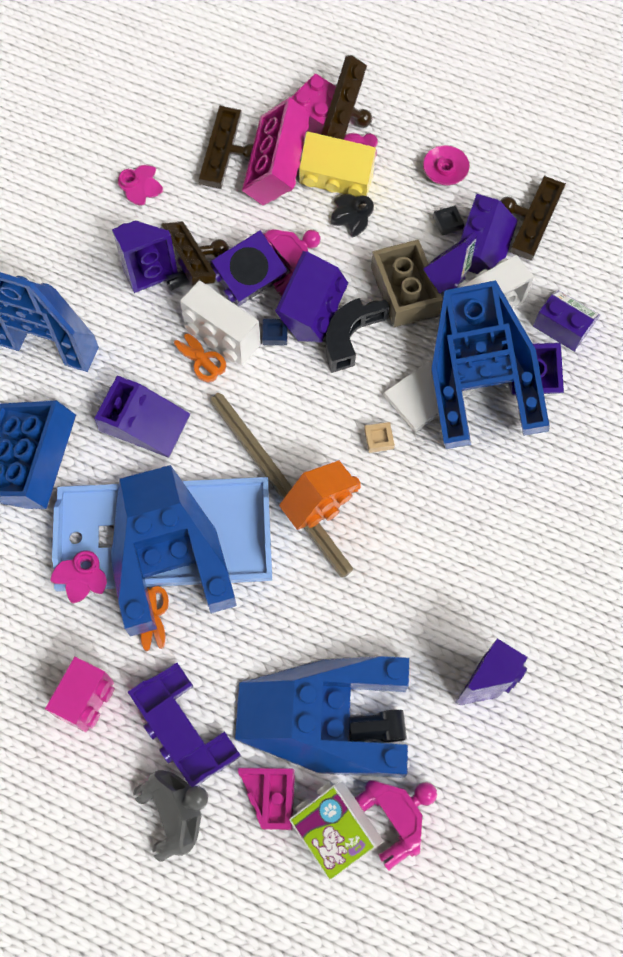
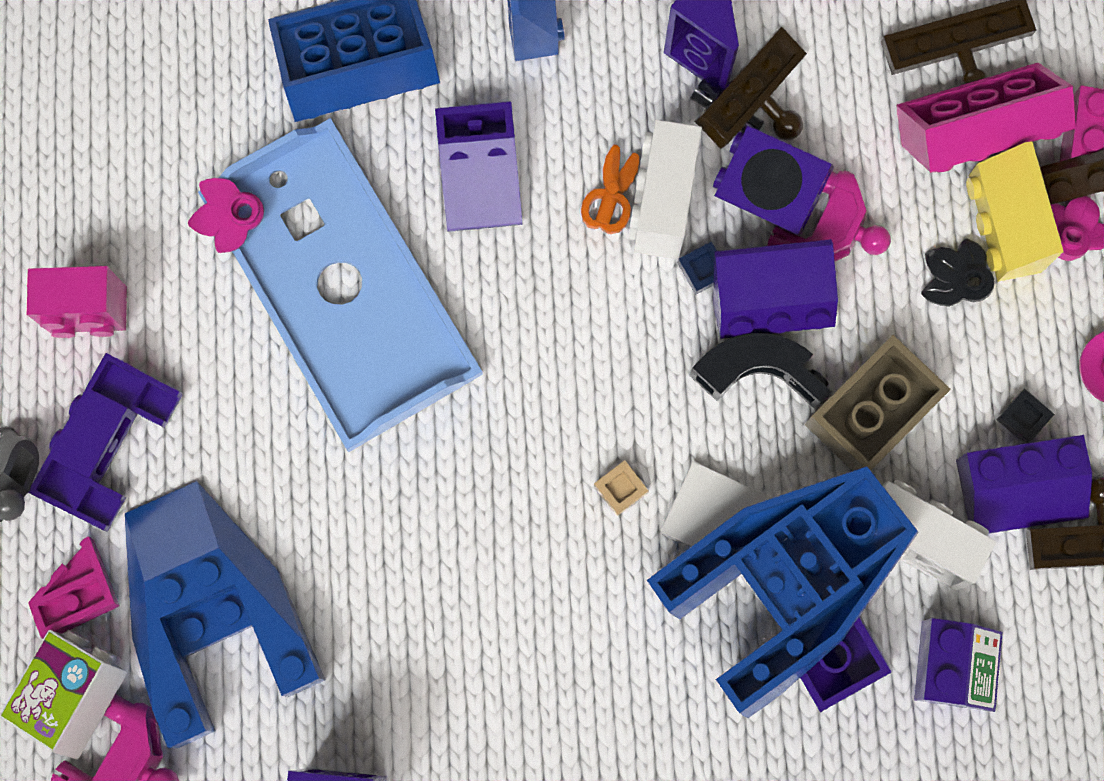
camera: 65 degrees right, 10 degrees up
blue wedge [111,465,237,637] -> none
orange piece [141,586,169,651] -> none
dark tan axle [210,393,353,577] -> none
orange brick [279,460,361,530] -> none
black piece [349,709,407,743] -> none
dark purple slope [424,232,477,294] -> none

